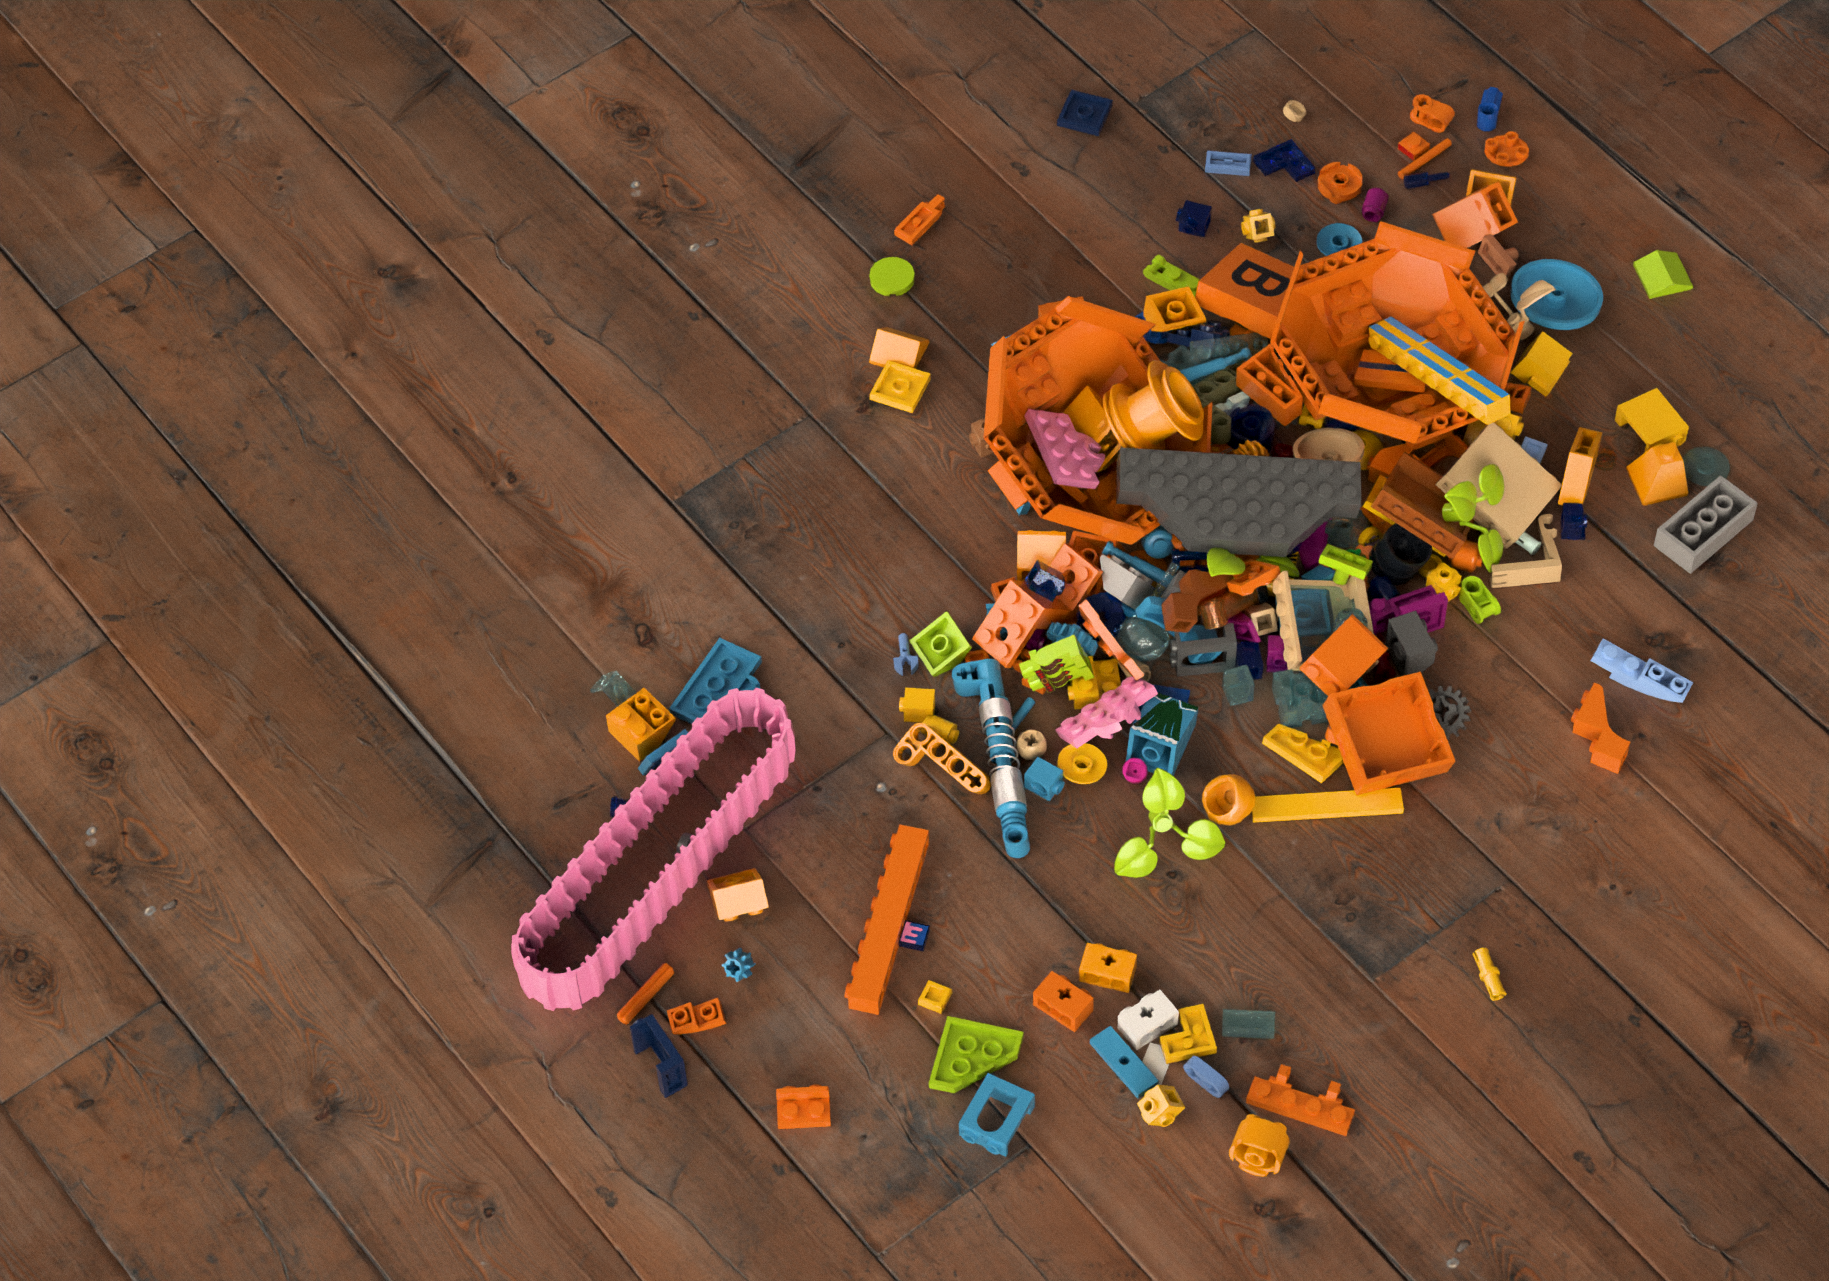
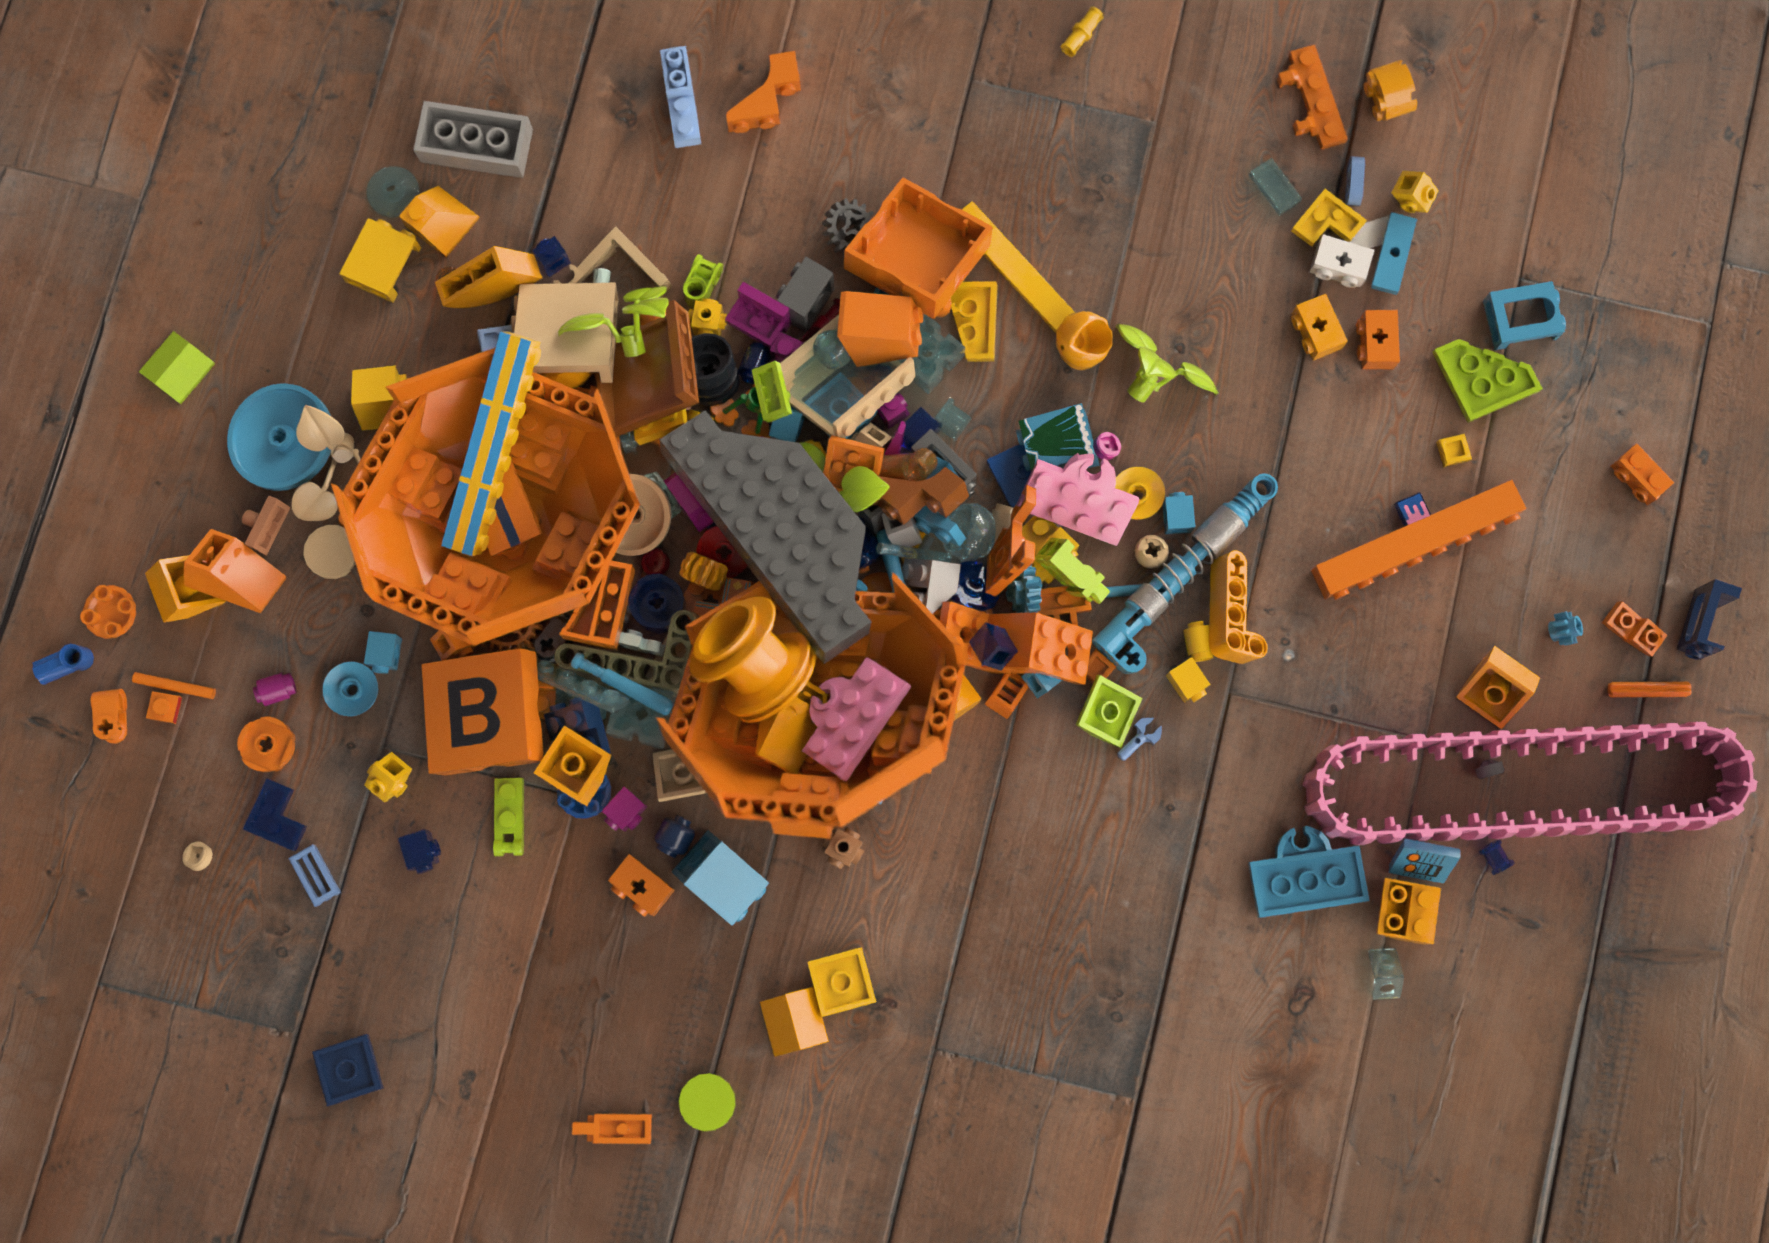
camera: 130 degrees left, 25 degrees up
clear blue axle [1404,172,1450,189] -> none

